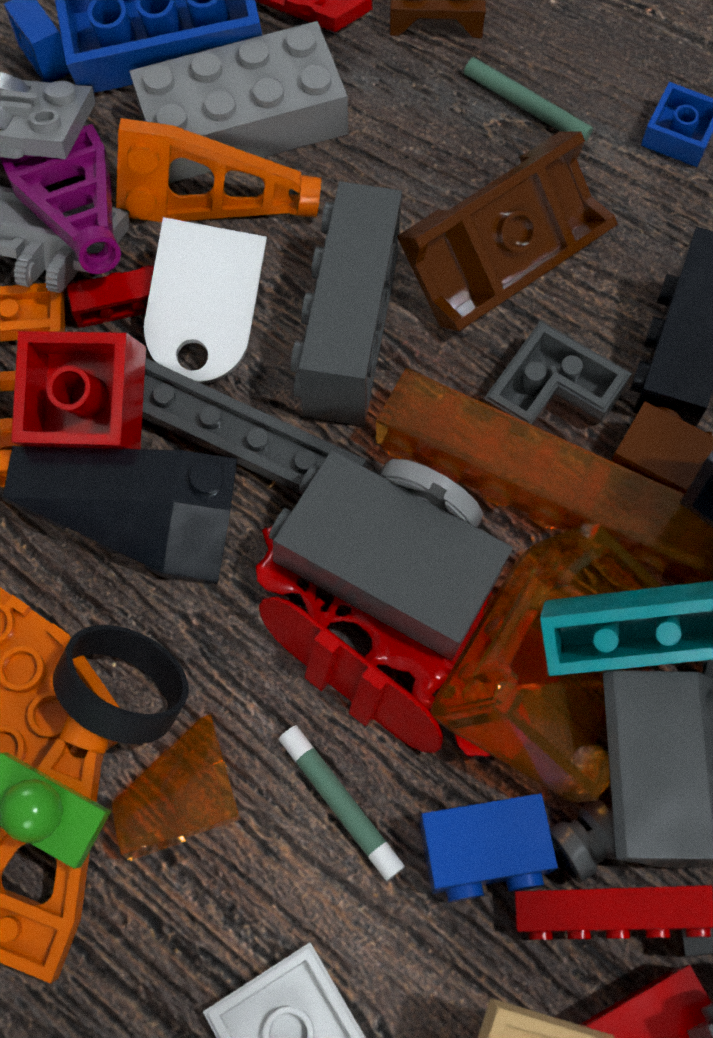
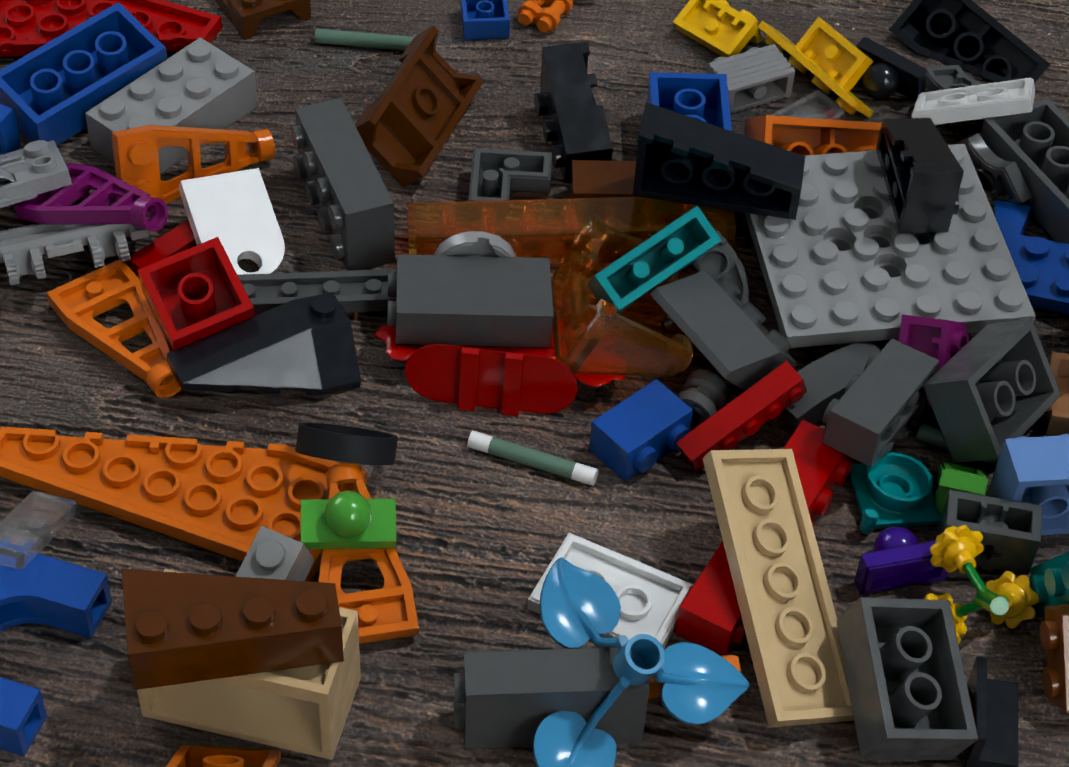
camera: 35 degrees left, 20 degrees down
clear orange slope [112,714,241,861] -> none

